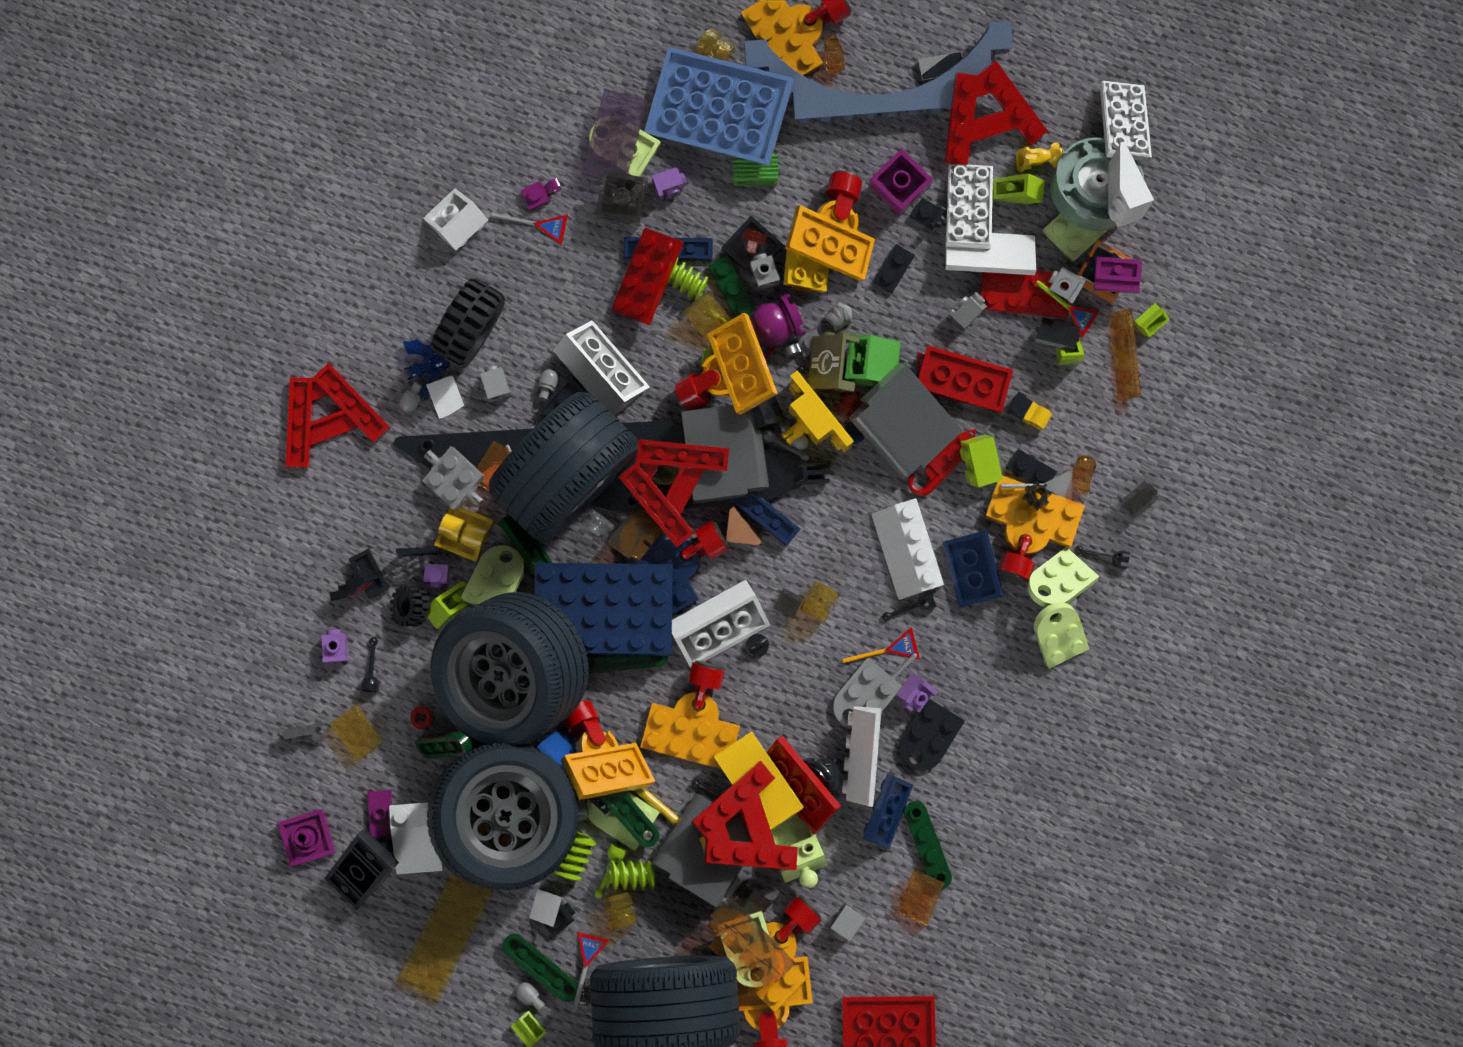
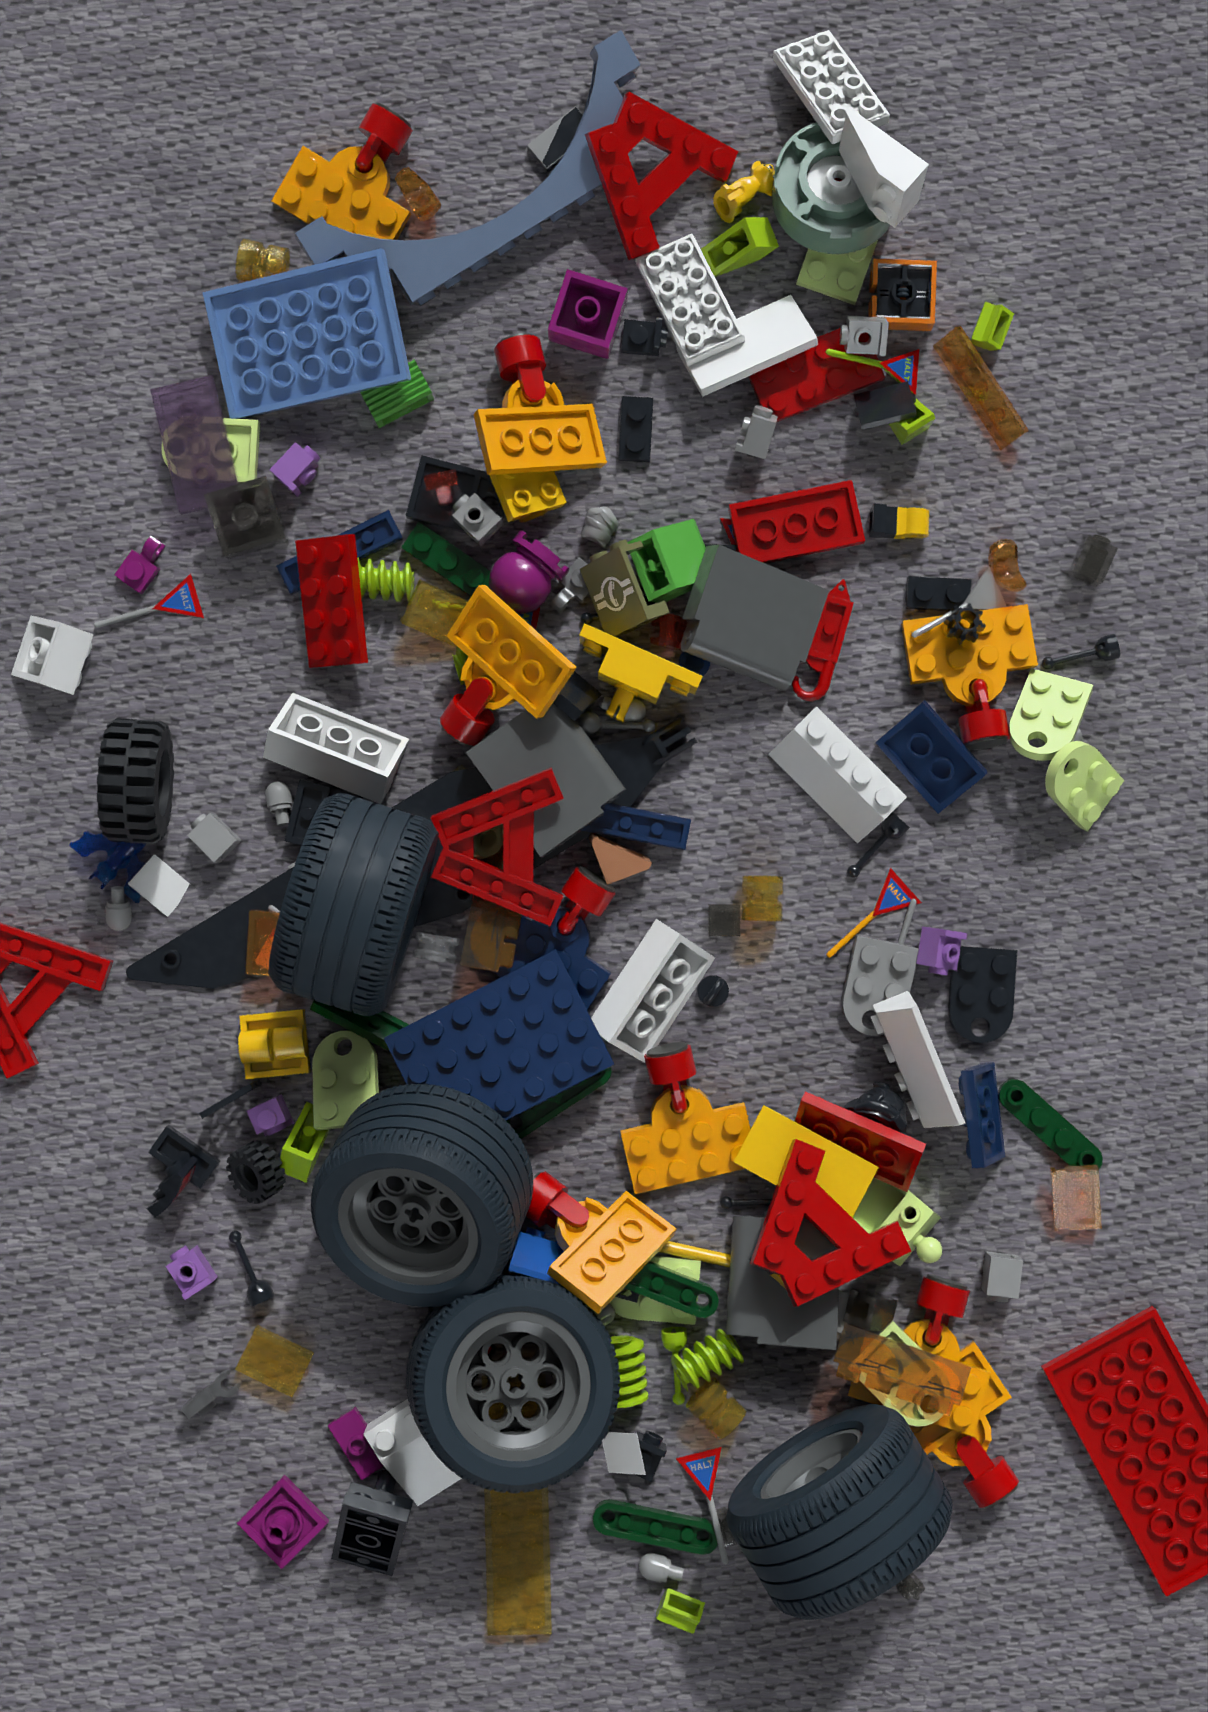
camera: 25 degrees left, 5 degrees up
red plate [410,706,433,729] -> none
dark green plate [415,732,472,759] -> none
light grey plate [422,446,485,511] -> none
lime brick [960,434,1003,488] -> none
magenta plate [1094,257,1142,294] -> none

